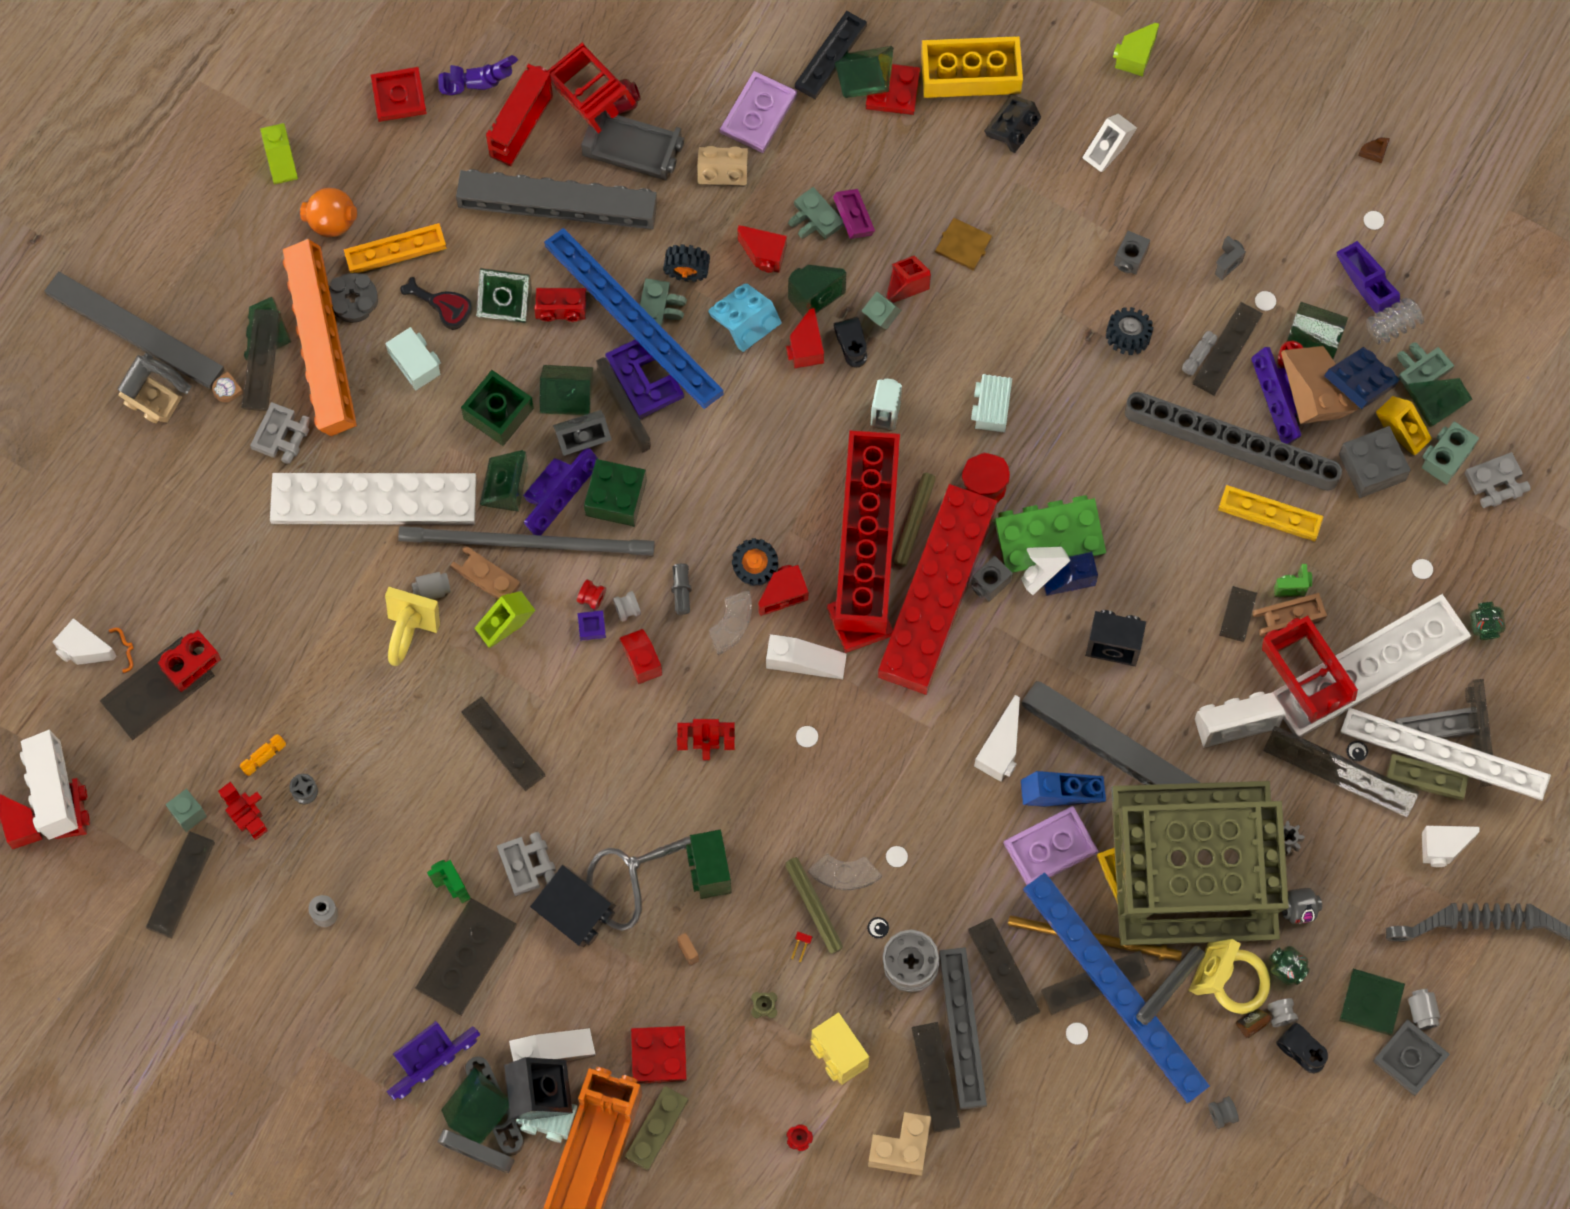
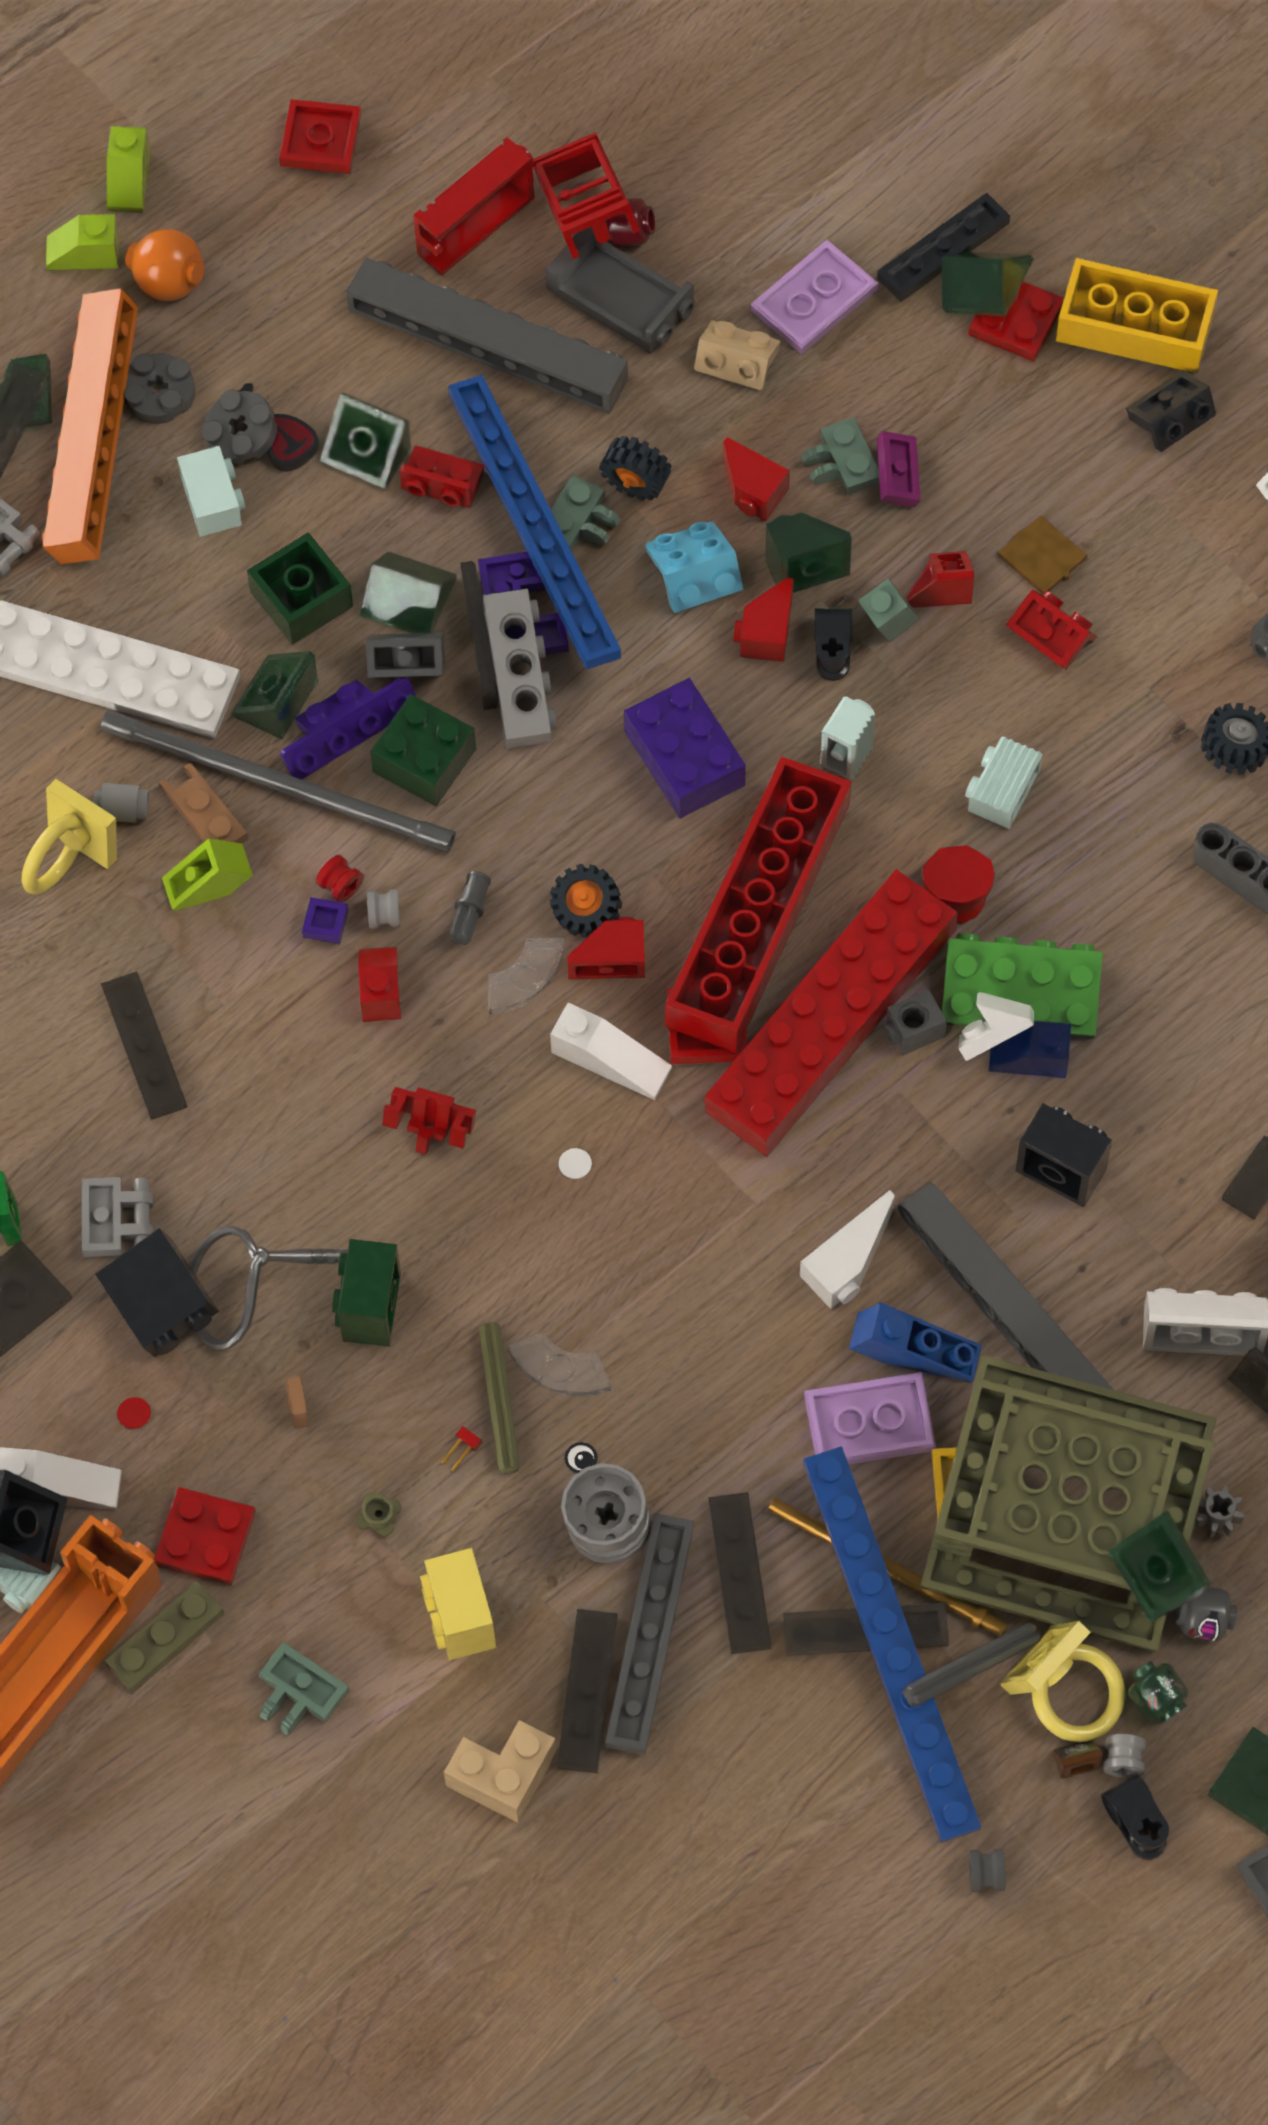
camera: 20 degrees right, 5 degrees down
light orange plate [343,223,447,273] -> none
dark purple piece [438,55,518,95] -> none
red plate [786,1124,813,1151] -> none
white sticker [886,846,908,867] -> none
olive axle [894,473,935,567] -> none
white sticker [1066,1023,1088,1044] -> none
none -> lime slope [46,214,119,270]
none -> red sticker [117,1397,151,1429]
none -> dark grey plate [202,389,277,465]
none -> sand green hinge [259,1642,350,1735]
none -> light grey brick [483,589,557,749]
none -> dark purple brick [624,677,746,819]
none -> red bracket [1006,589,1097,670]
none -> clear green slope [1109,1511,1211,1622]

